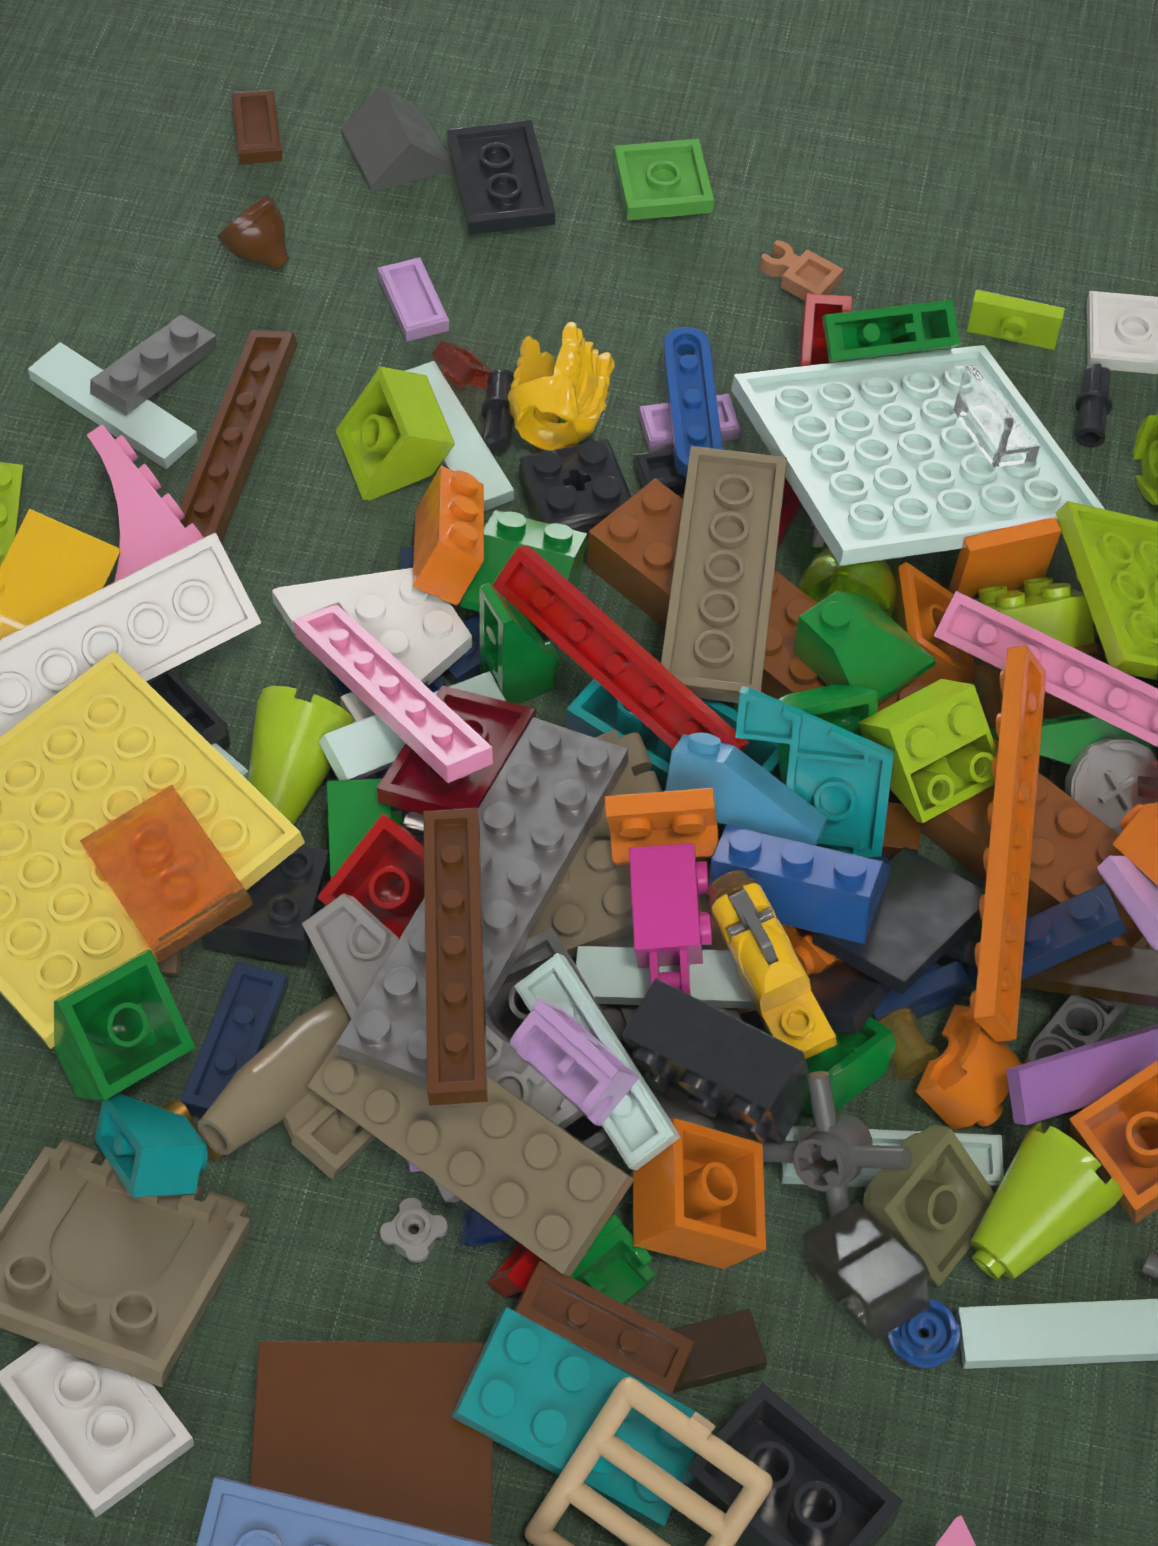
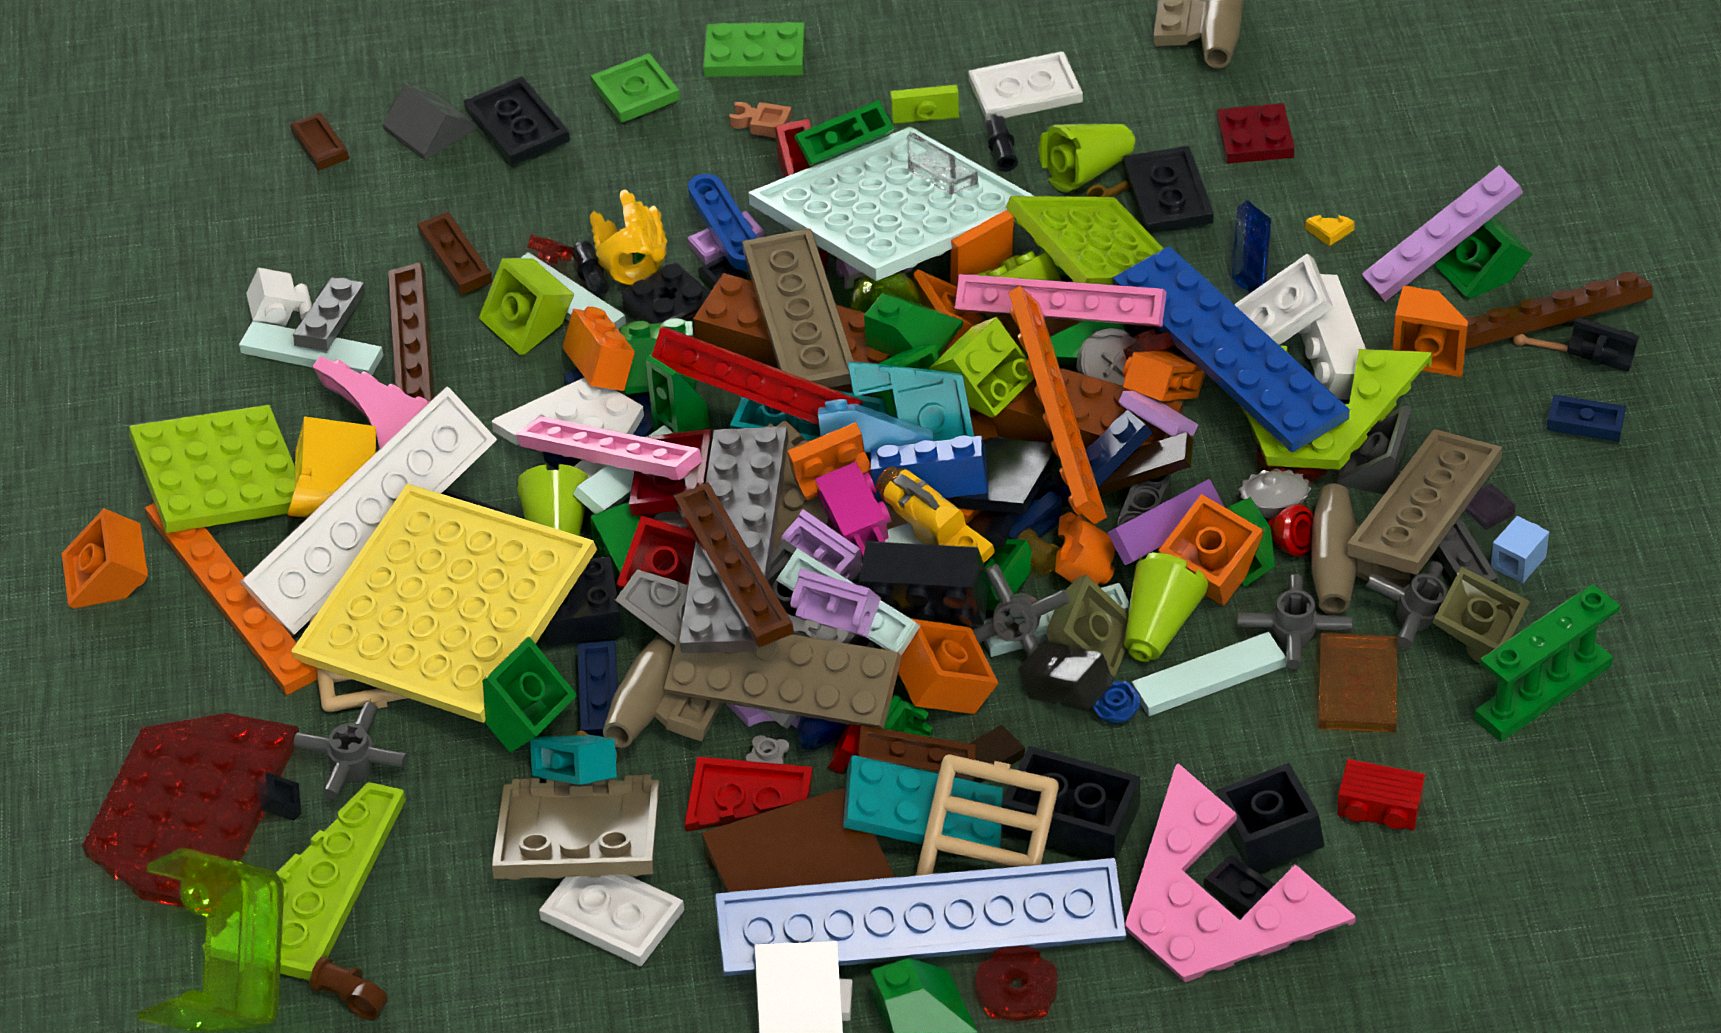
camera: 15 degrees left, 10 degrees down
clear orange tile [80,785,253,963] -> none
reddish brown helmet [217,195,289,270] -> none
lavender tile [378,257,449,342] -> none
none -> white brick [246,268,312,326]
none -> reddish brown plate [417,212,493,295]
none -> red wing [685,756,814,832]
none -> bright green plate [704,22,805,77]
none -> lavender hinge [780,509,863,581]

